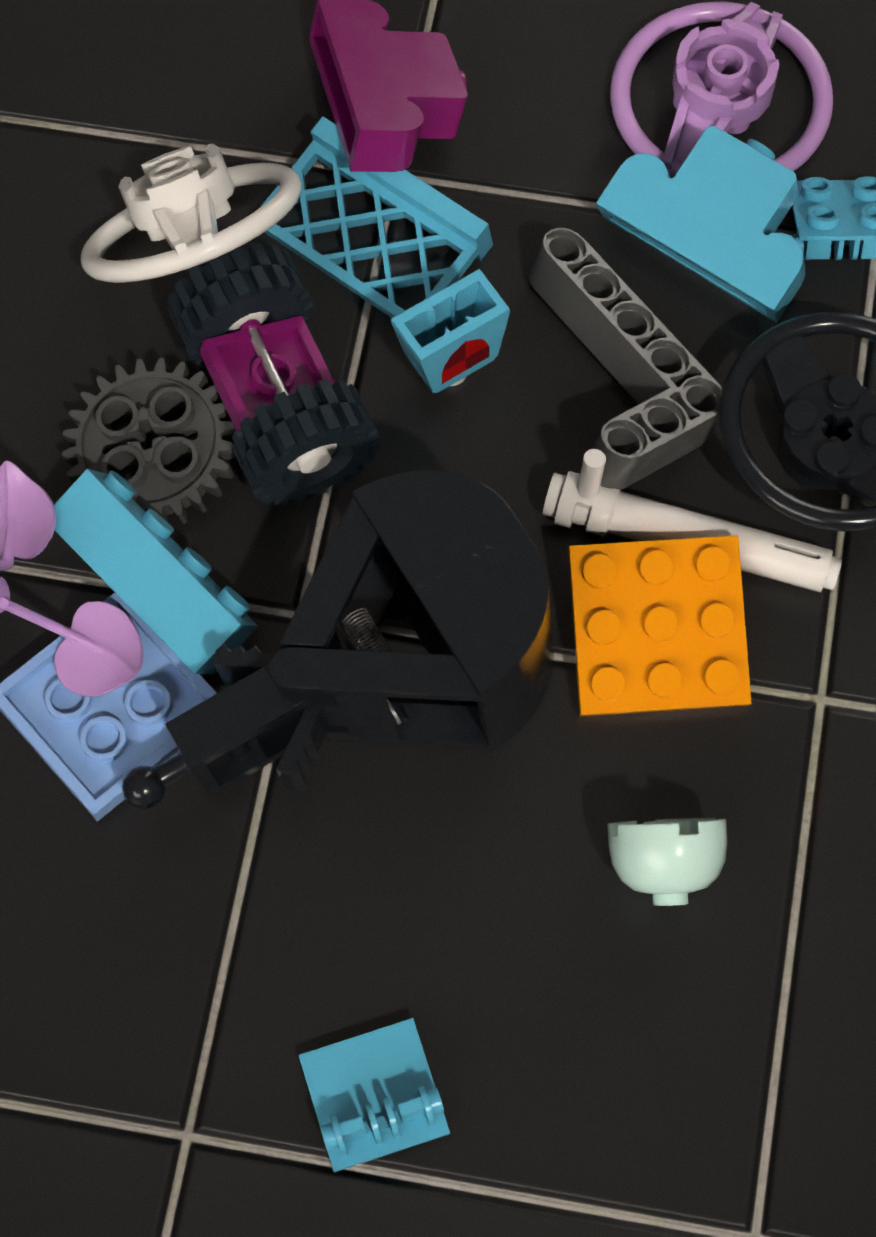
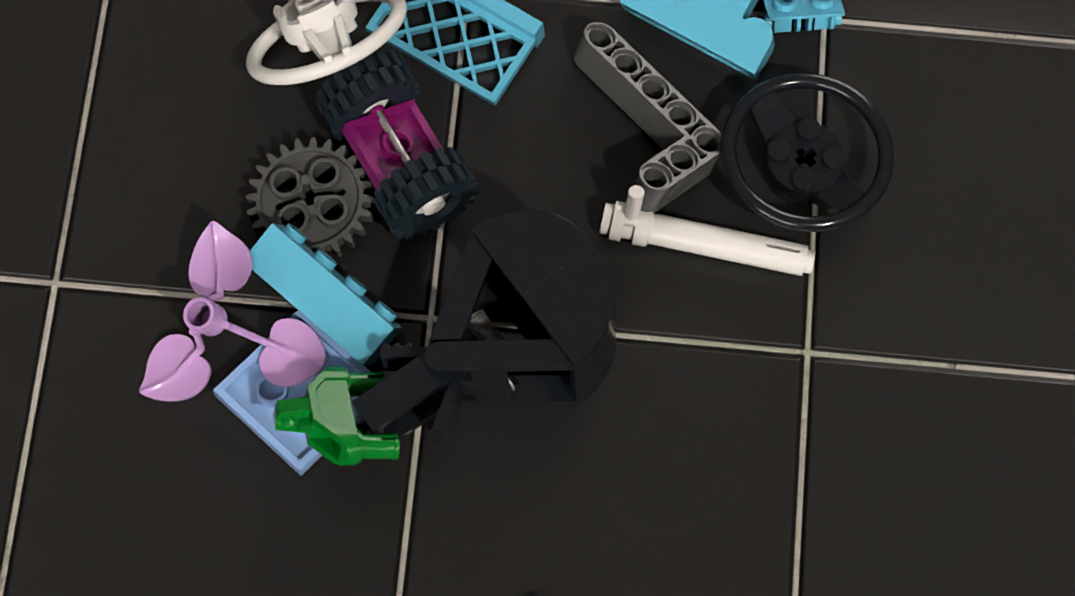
camera: 10 degrees left, 0 degrees up
medium azure torso [391,269,510,393] -> none
light orange plate [568,535,752,716] -> none
light aqua cylinder [608,818,727,906] -> none
none -> green connector [273,366,400,466]

